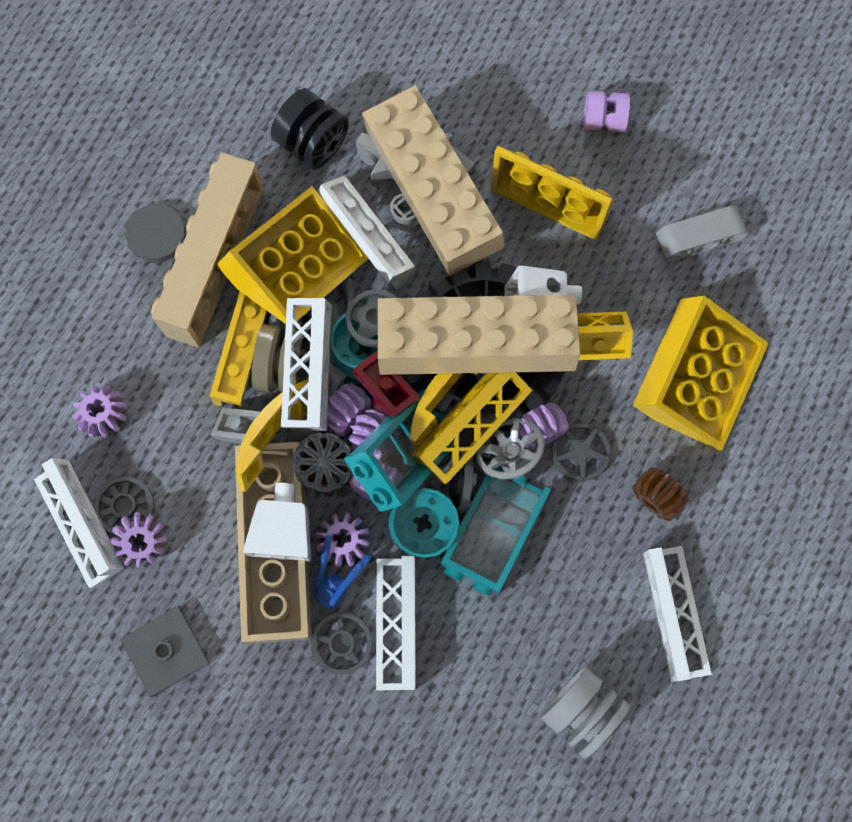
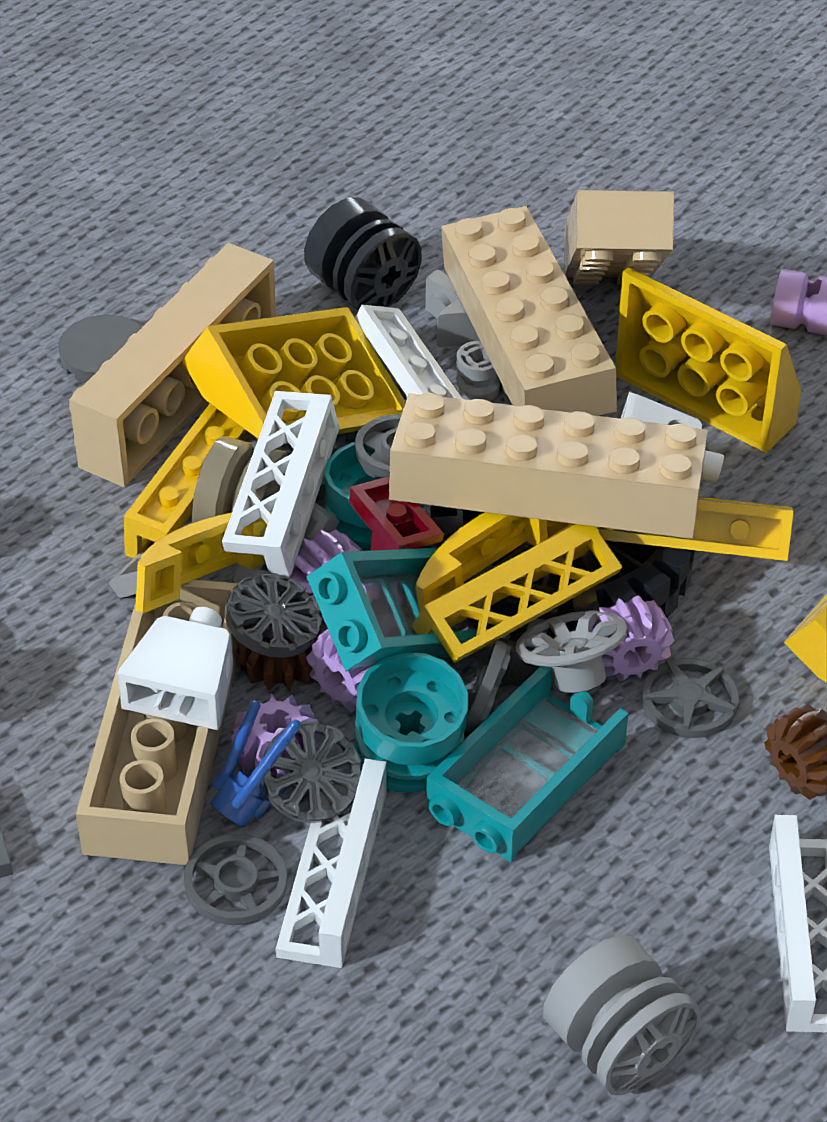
camera: 10 degrees right, 30 degrees down
none -> dark grey wheel [261,722,361,823]
none -> tan brick [564,190,674,286]

